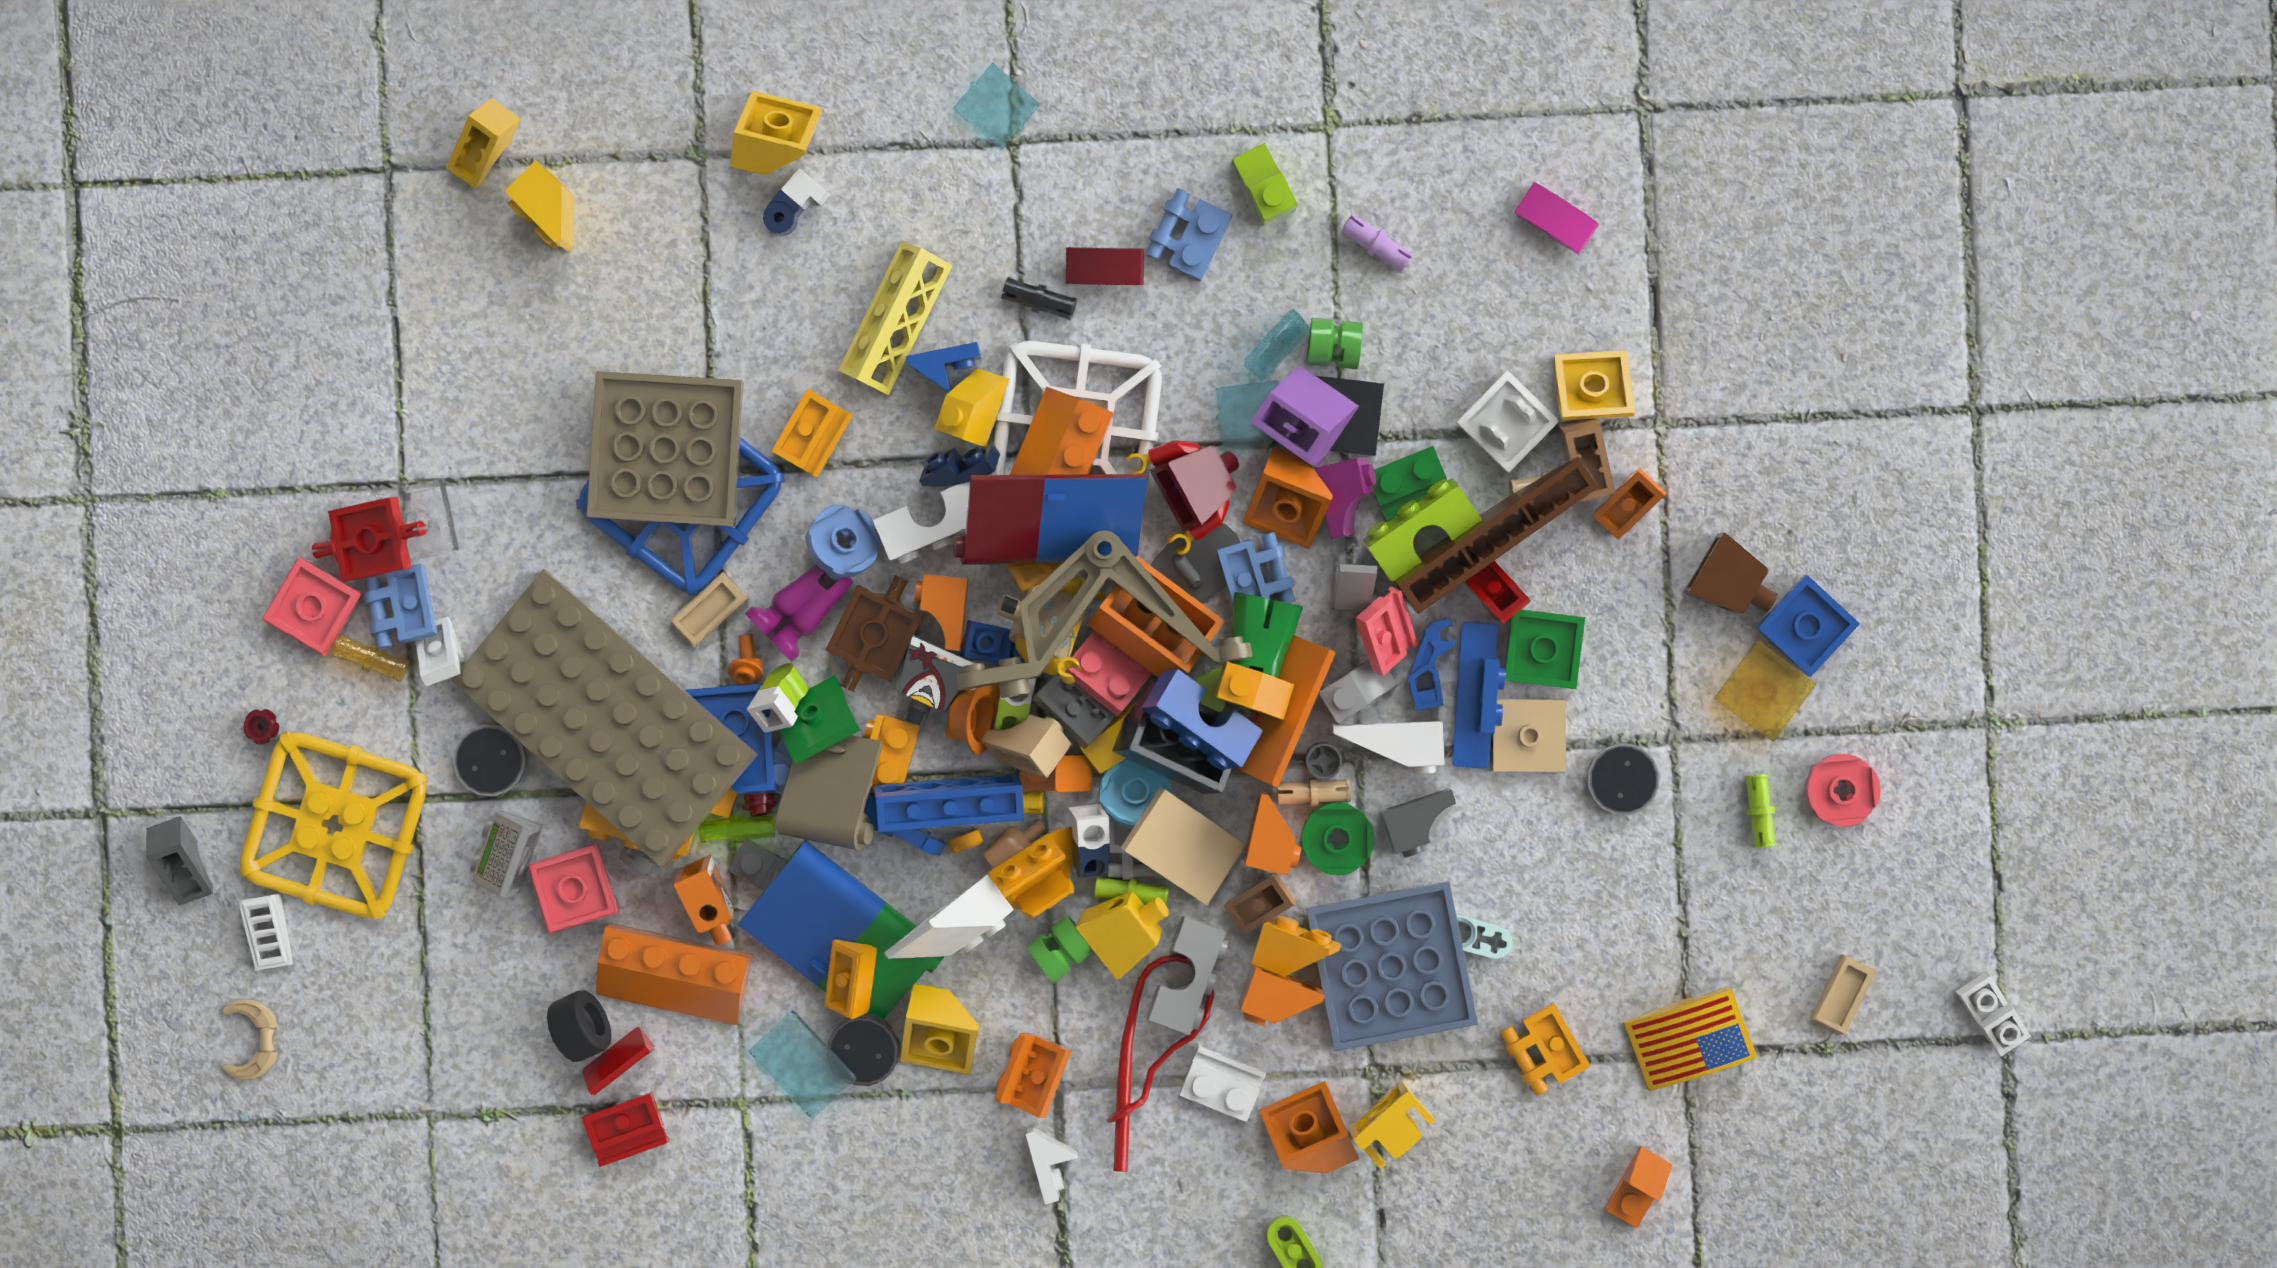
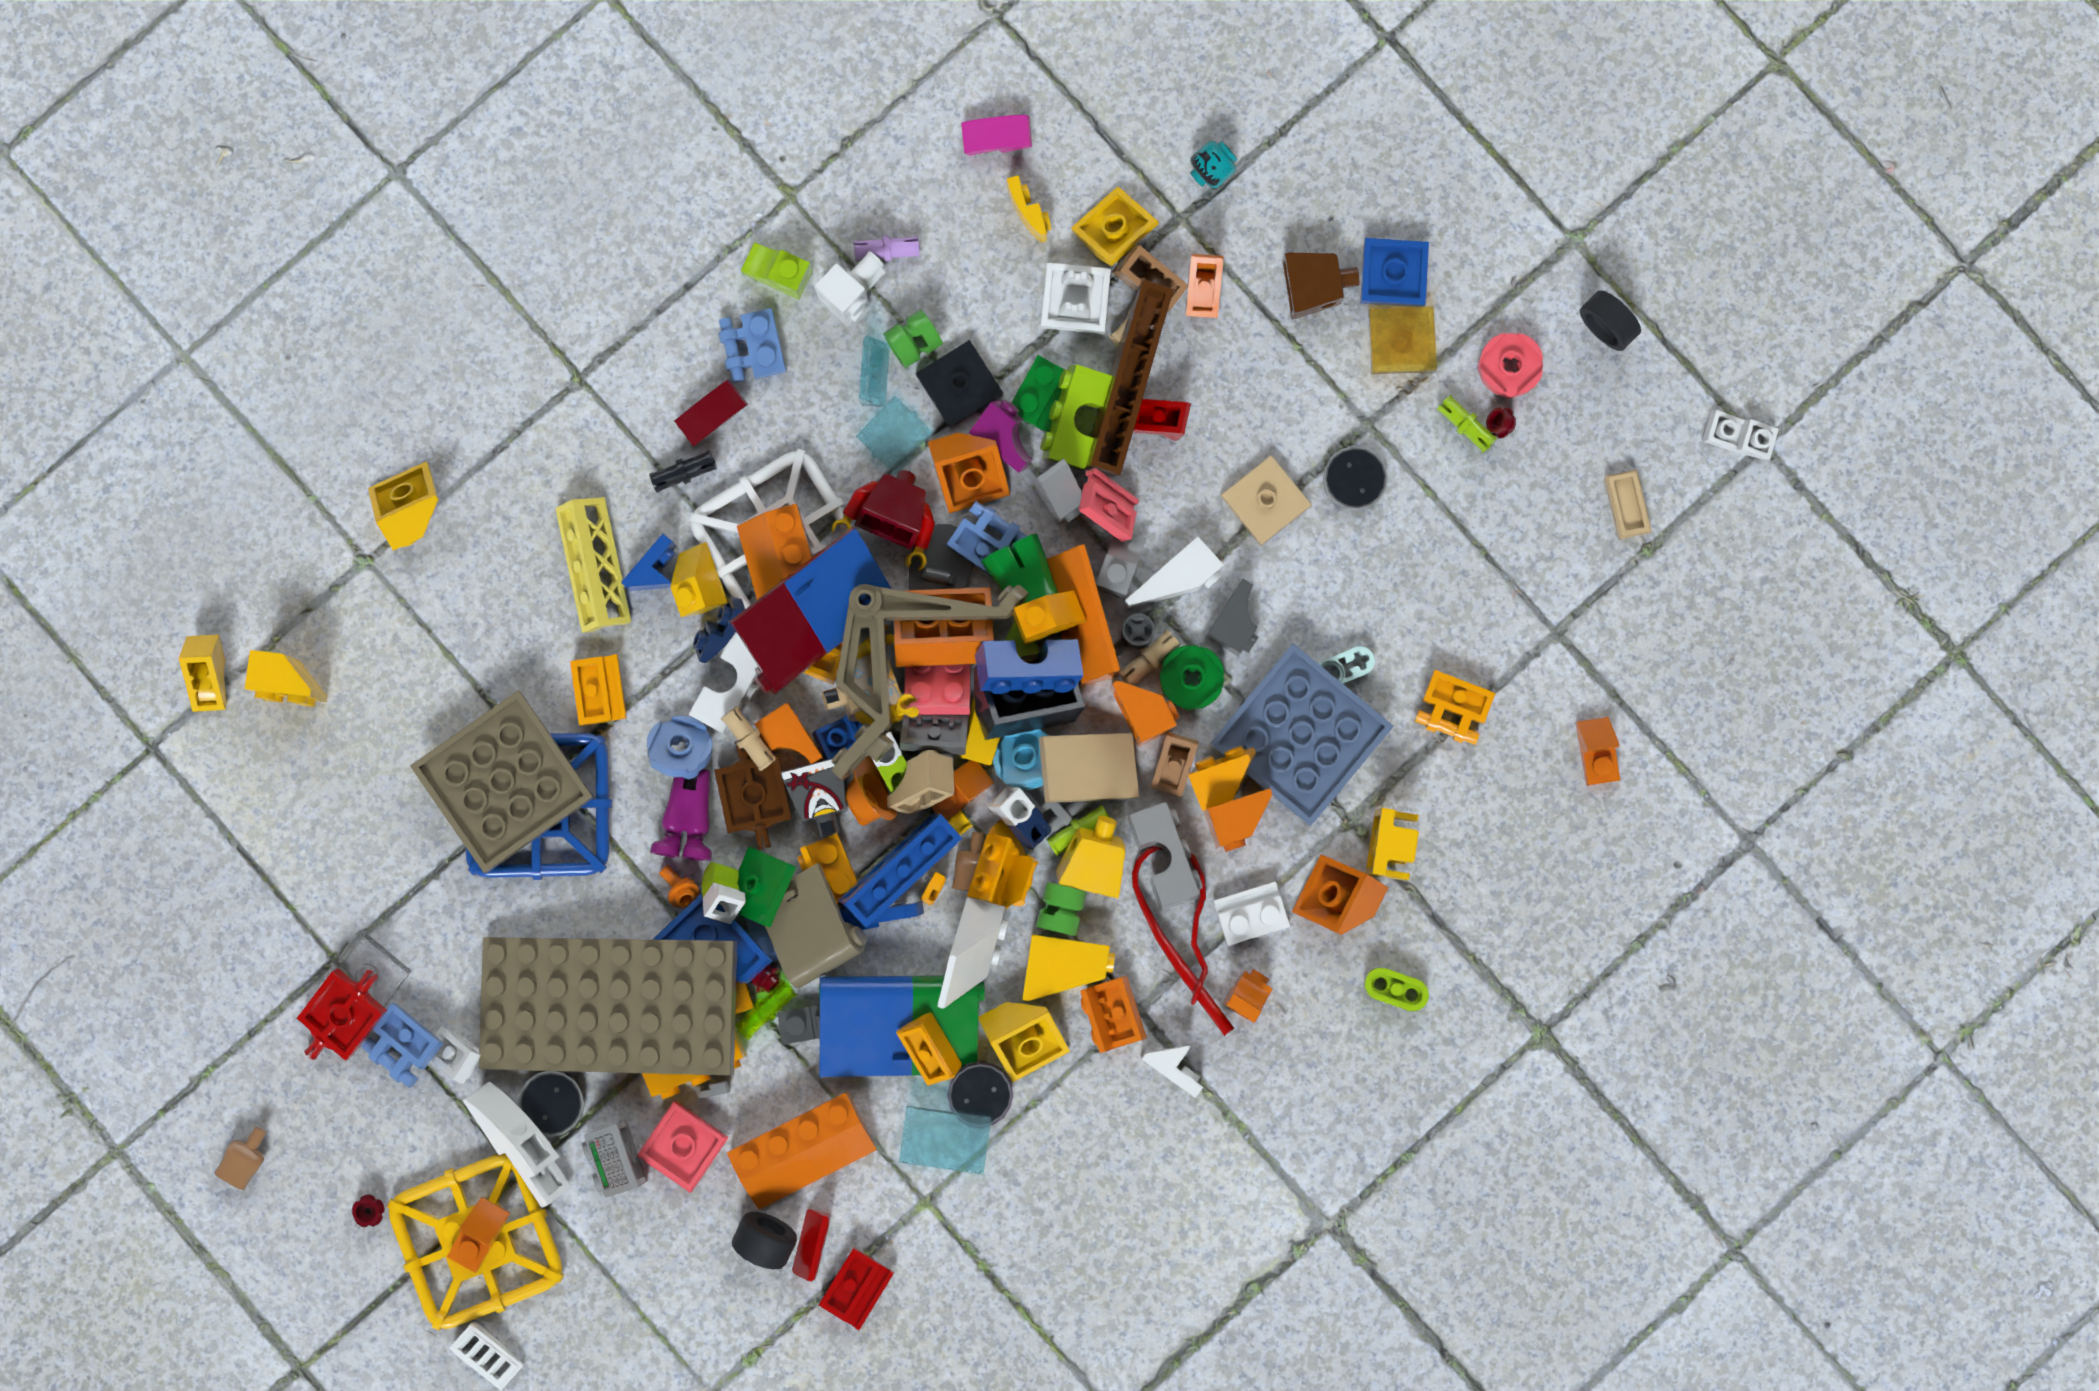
camera: 40 degrees left, 5 degrees down
dark grey arch [146,816,213,906] -> none
coral plate [261,557,363,656] -> none
clear yellow pin [332,634,409,682] -> none
tan tile [670,572,748,648] -> none
orange torso [673,854,736,945] -> none
leg [763,168,831,236] -> none
clear light blue piece [953,63,1041,150] -> none
medium lavender slope [1250,365,1359,466] -> none
blue piece [1406,618,1456,711] -> none
blue bracket [1452,622,1505,768] -> none
green plate [1504,609,1586,689] -> none
slope [1623,986,1758,1091] -> none
none -> medium nougat piece [214,1126,267,1190]
none -> orange slope [447,1197,511,1273]
none -> white slope [463,1082,571,1207]
none -> tan pin [720,706,777,771]
none -> white brick [814,251,886,327]
none -> yellow slope [1006,175,1052,243]
none -> yellow slope [1022,935,1115,1001]
none -> teal head [1189,140,1238,188]
none -> orange arch [1222,969,1273,1023]
none -> dark red plate [1486,407,1516,438]
none -> black tyre [1579,290,1641,351]

